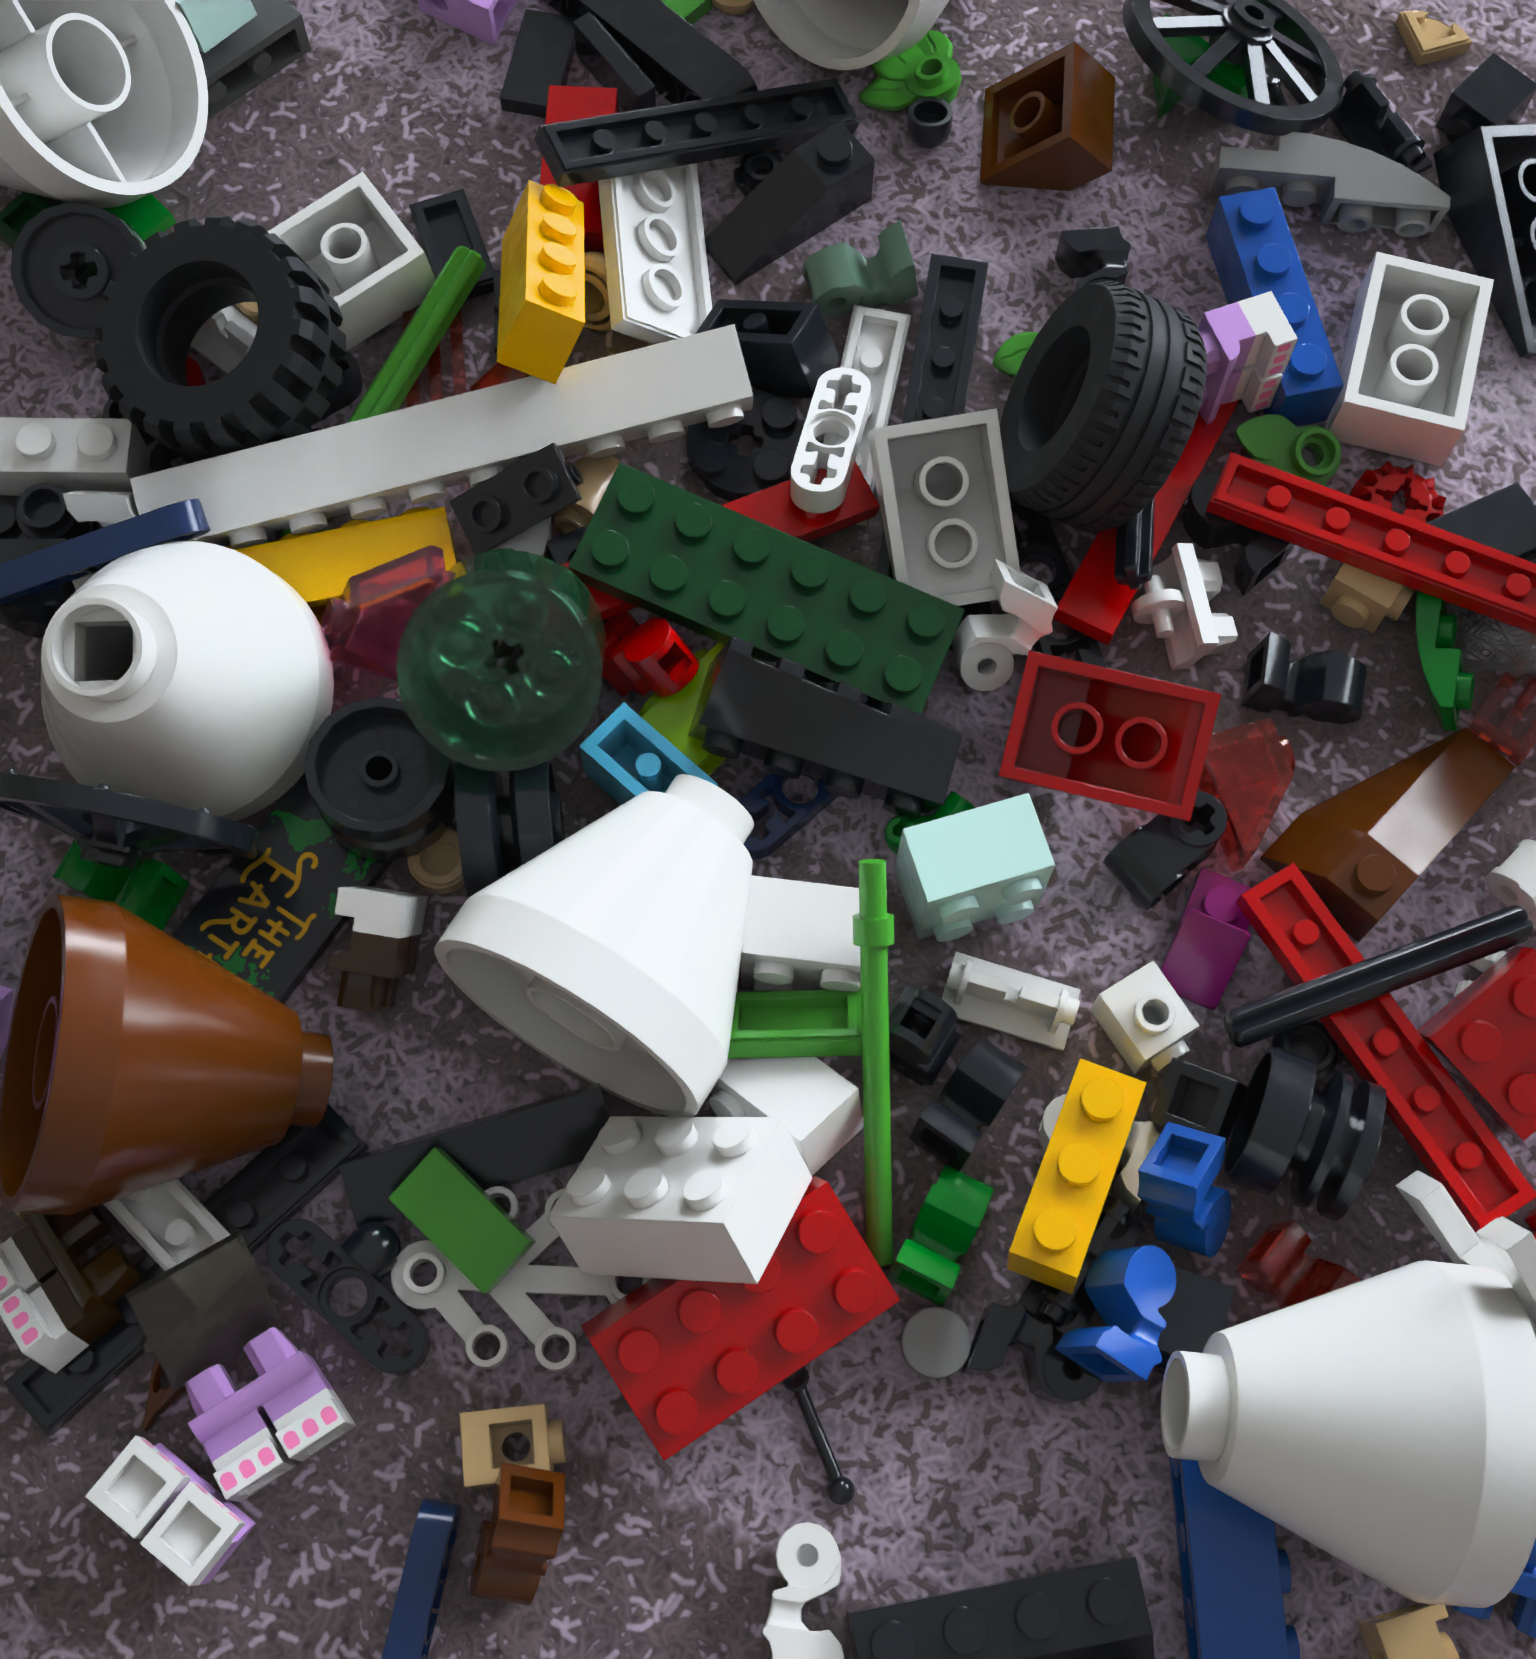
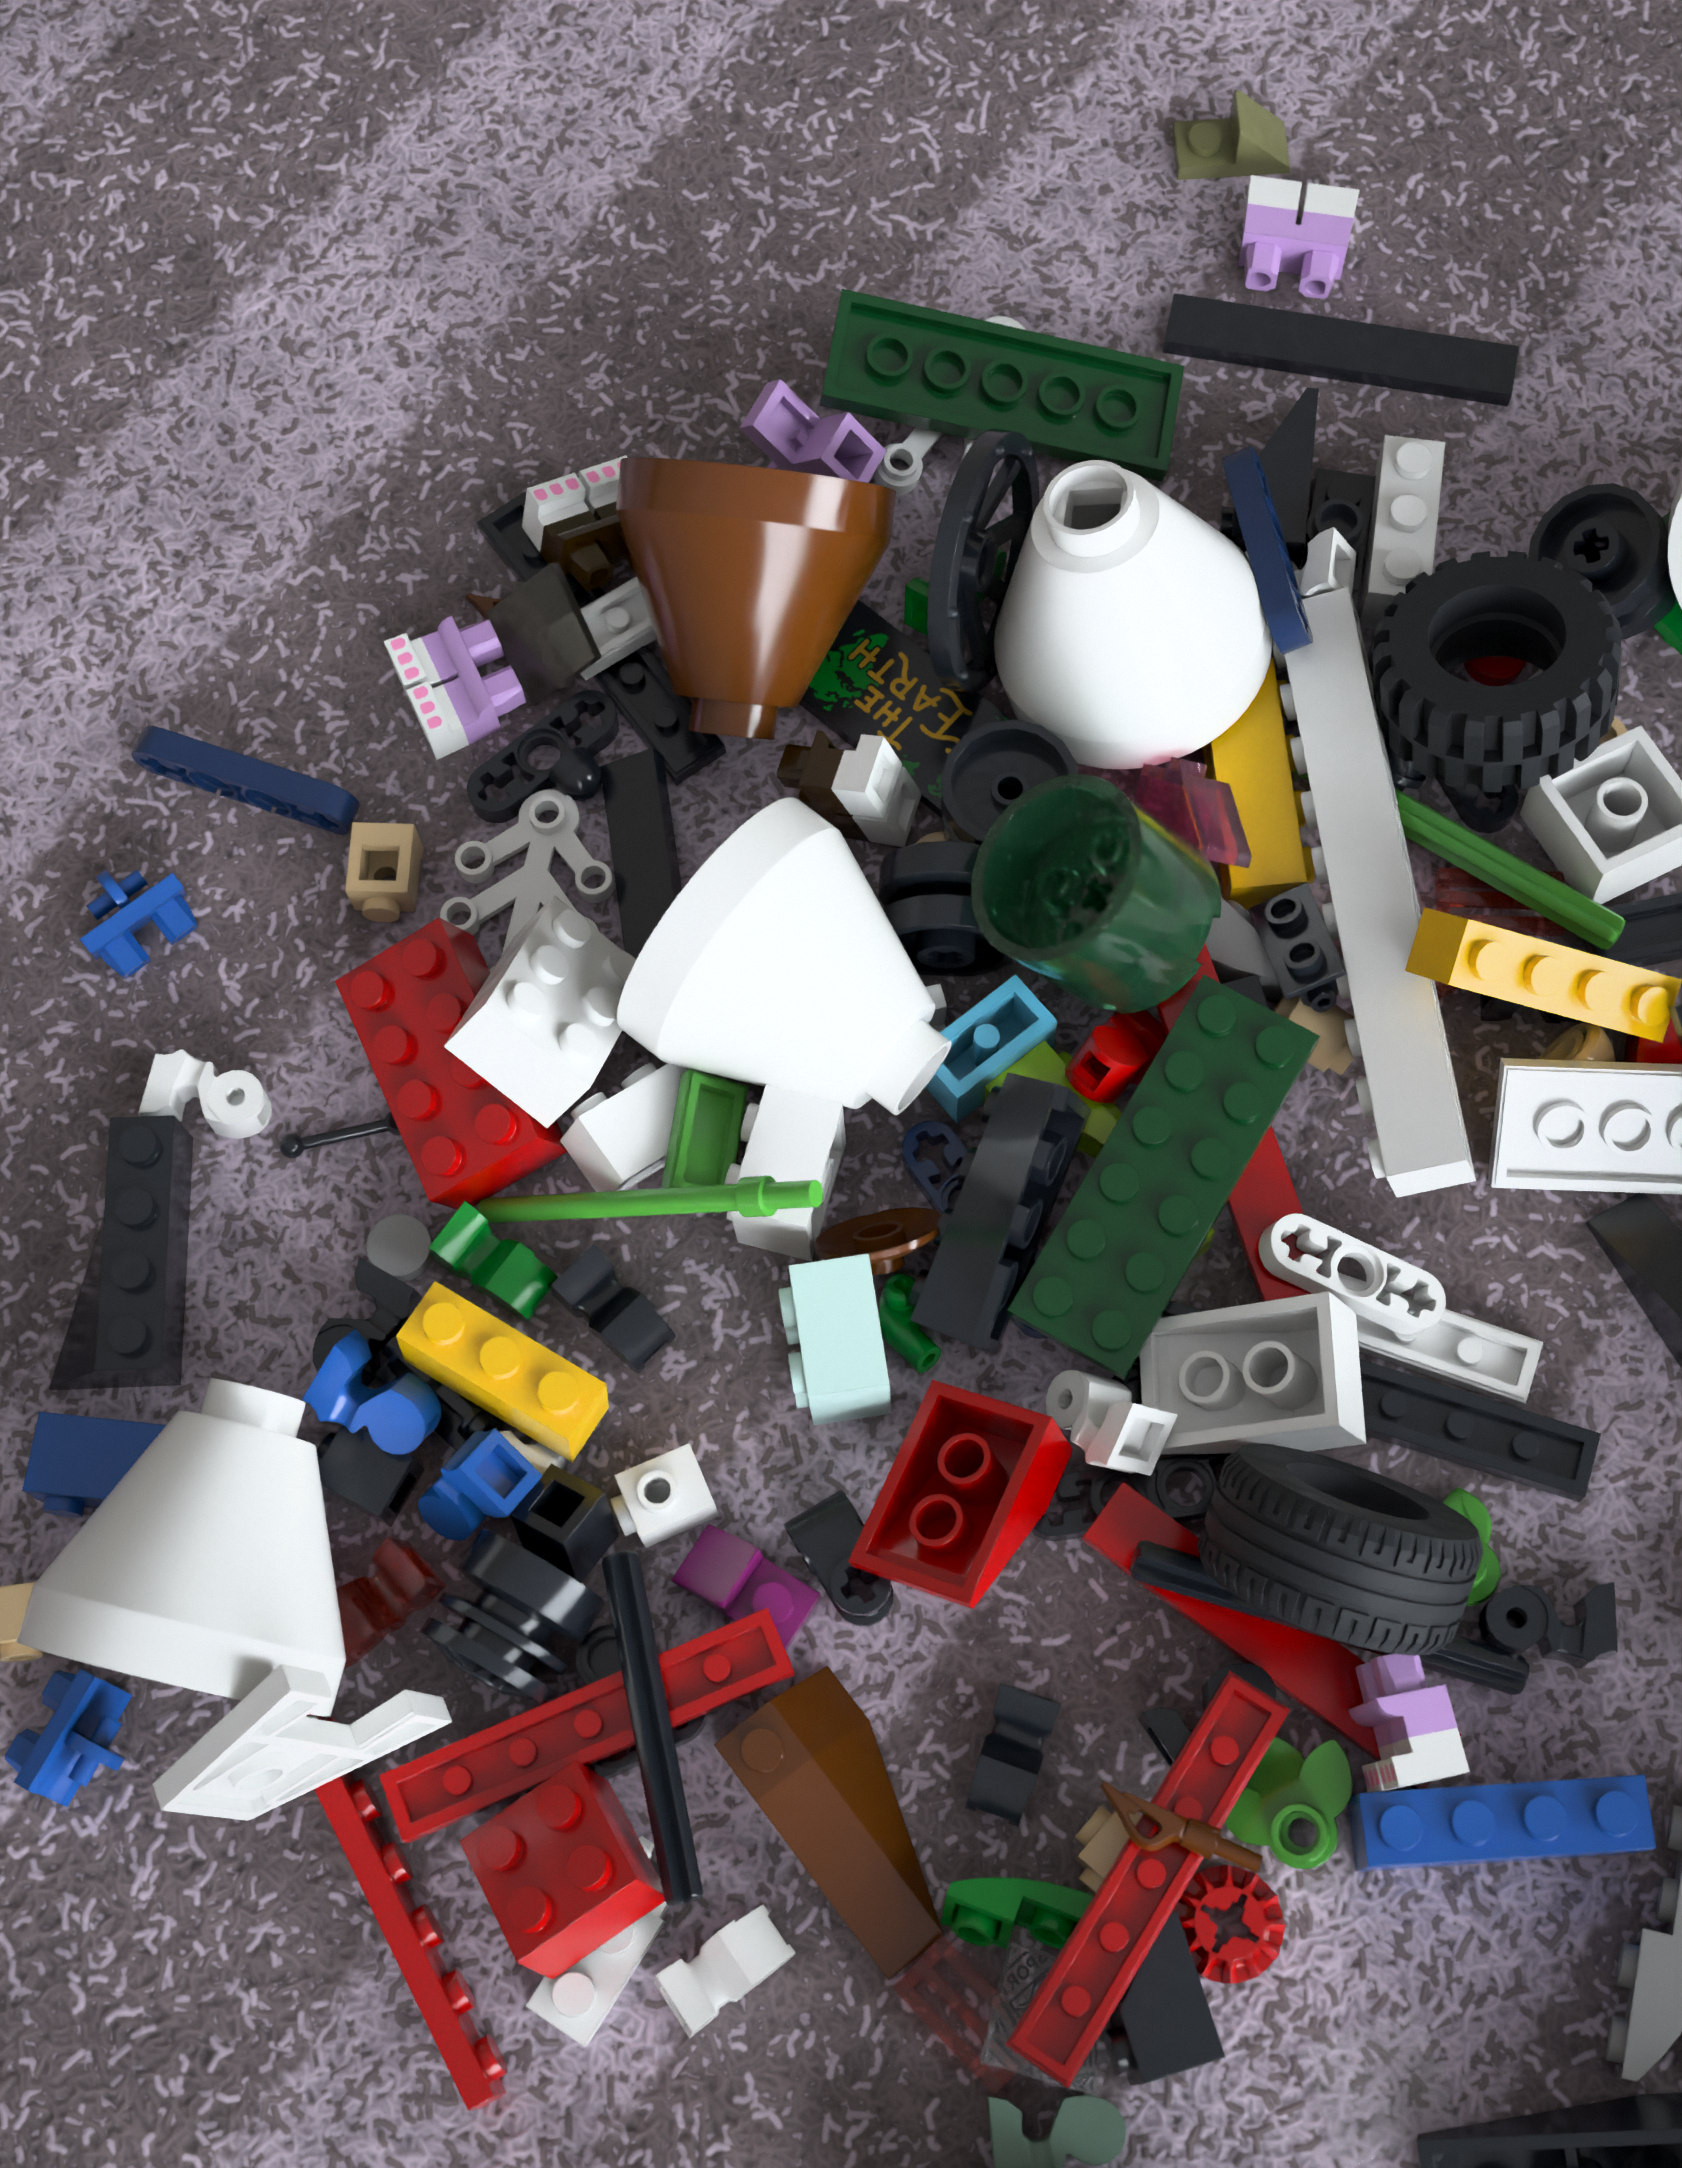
camera: 105 degrees right, 0 degrees up
white hips [85,1435,256,1586] -> none
bright green tile [388,1147,536,1294] -> none
reddish brown leg [470,1462,565,1606] -> none
black plate [686,389,803,501] -> none
black slope [695,299,840,399] -> none
sand green leg [802,220,918,317] -> none
black leg [889,985,961,1086] -> none
white hinge [942,952,1081,1051] -> none
white hips [1131,543,1238,670] -> none
clear red slope [1199,718,1295,872] -> none
white brick [1327,252,1494,467] -> none
none -> reddish brown dish [814,1207,941,1275]
none -> reddish brown hand [1100,1780,1263,1873]

